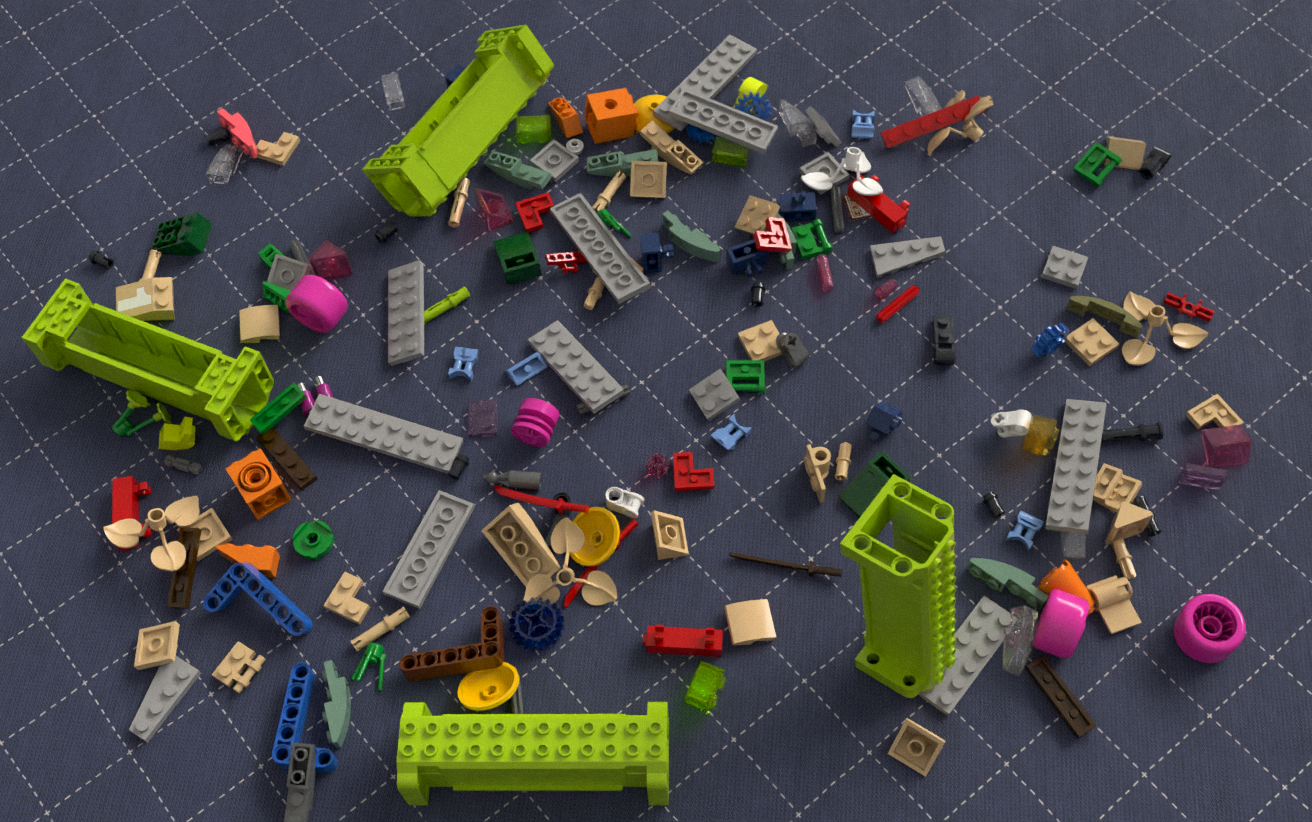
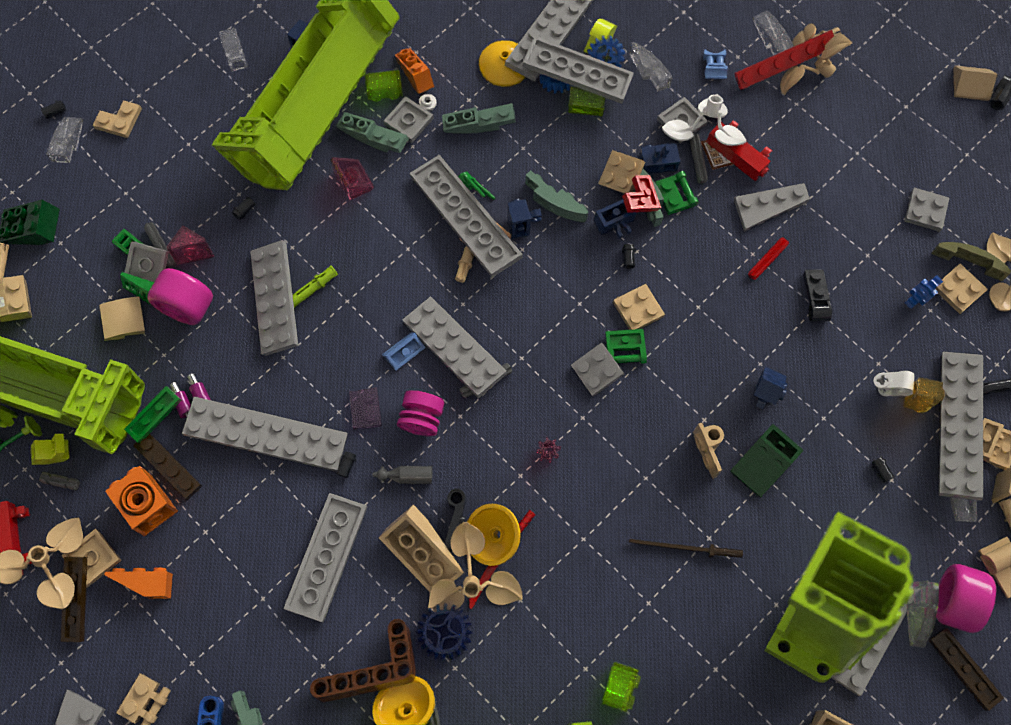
camera: 10 degrees left, 10 degrees up
tan plate [134,621,180,670] -> none
blue beam [203,562,313,636] -> none
coral slope [217,108,257,159] -> none
green plate [293,520,335,561] -> none
tan plate [323,572,370,625] -> none
tan pin [351,607,410,652] -> none
green plant [351,643,386,691] -> none
tan pin [448,178,470,227] -> none
medium blue piece [448,347,478,382] -> none
dark green slope [493,232,542,285] -> none
red sword [494,485,589,513] -> none
red plate [515,192,554,233] -> none
red piece [544,252,587,274] -> none
orange brick [584,88,639,144] -> none
tan pin [592,171,626,212] -> none
white piece [605,487,645,518] -> none
tan plate [630,161,667,198] -> none
tan slope [640,121,703,174] -> none
red brick [643,624,723,657] -> none
tan slope [651,510,689,560] -> none
red plate [673,452,714,491] -> none
medium blue piece [711,414,751,451] -> none
tan slope [724,599,776,645] -> none
dark grey piece [776,333,810,369] -> none
light grey plate [805,106,842,147] -> none
clear pink pin [816,254,834,292] -> none
tan axle [835,442,852,481] -> none
clear pink pin [874,278,898,300] -> none
sand green slope [967,558,1048,610] -> none
medium blue piece [1006,511,1044,552] -> none
orange cone [1037,559,1095,616] -> none
green plate [1073,142,1122,188] -> none

